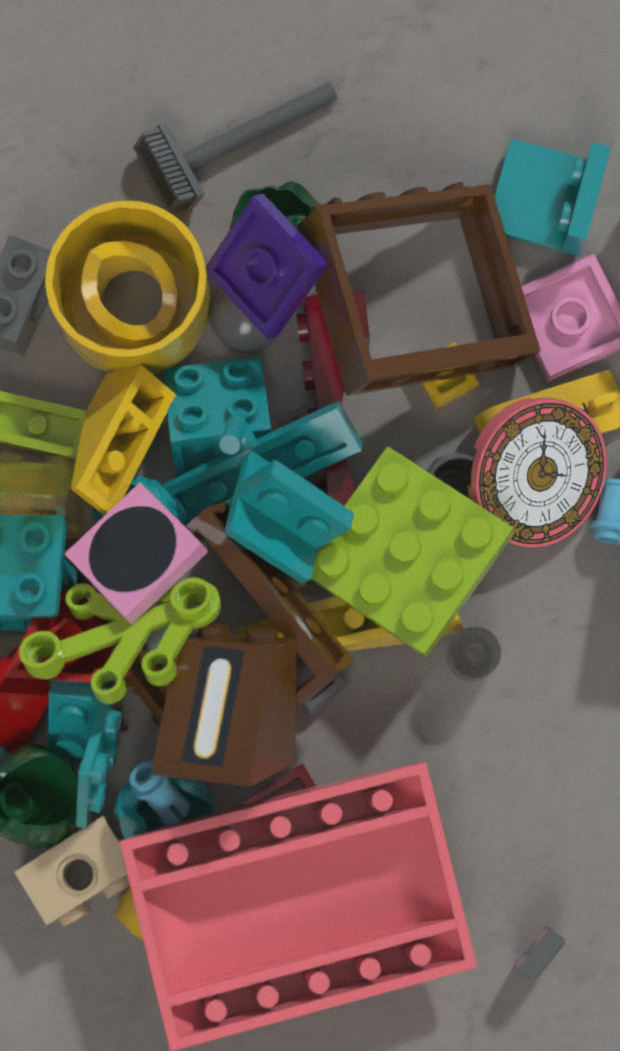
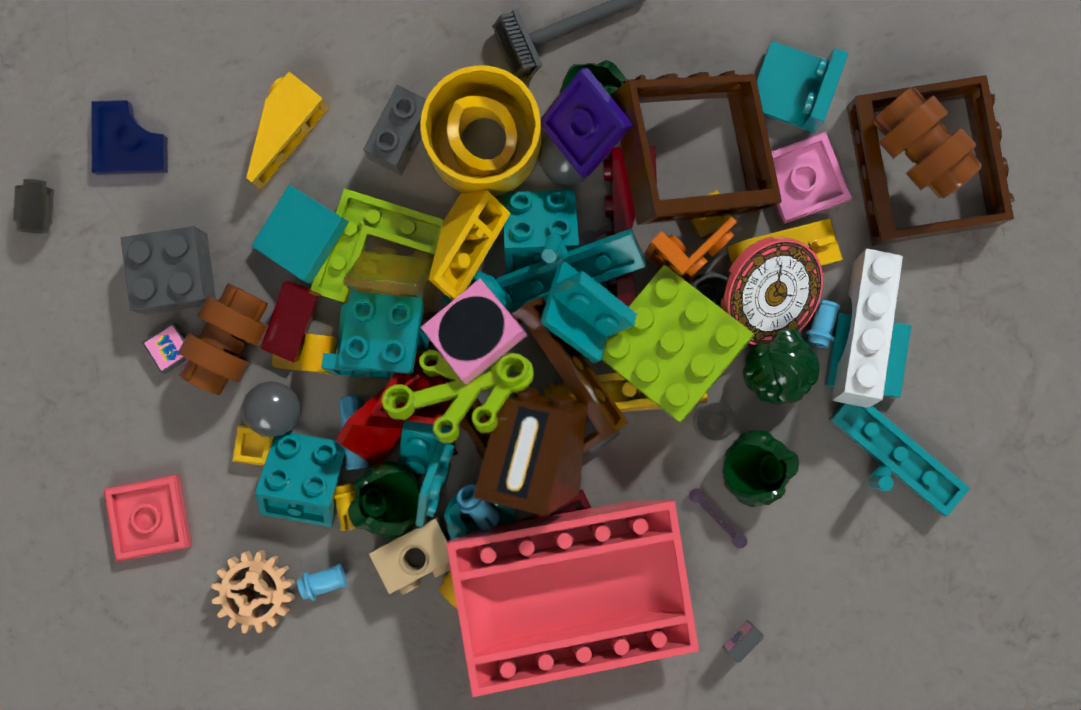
camera: 10 degrees right, 5 degrees up
none -> orange bracket [644,217,737,282]
none -> clear purple hinge [689,488,747,548]
none -> dark green hair [722,430,799,507]
none -> dark green hair [743,329,820,405]

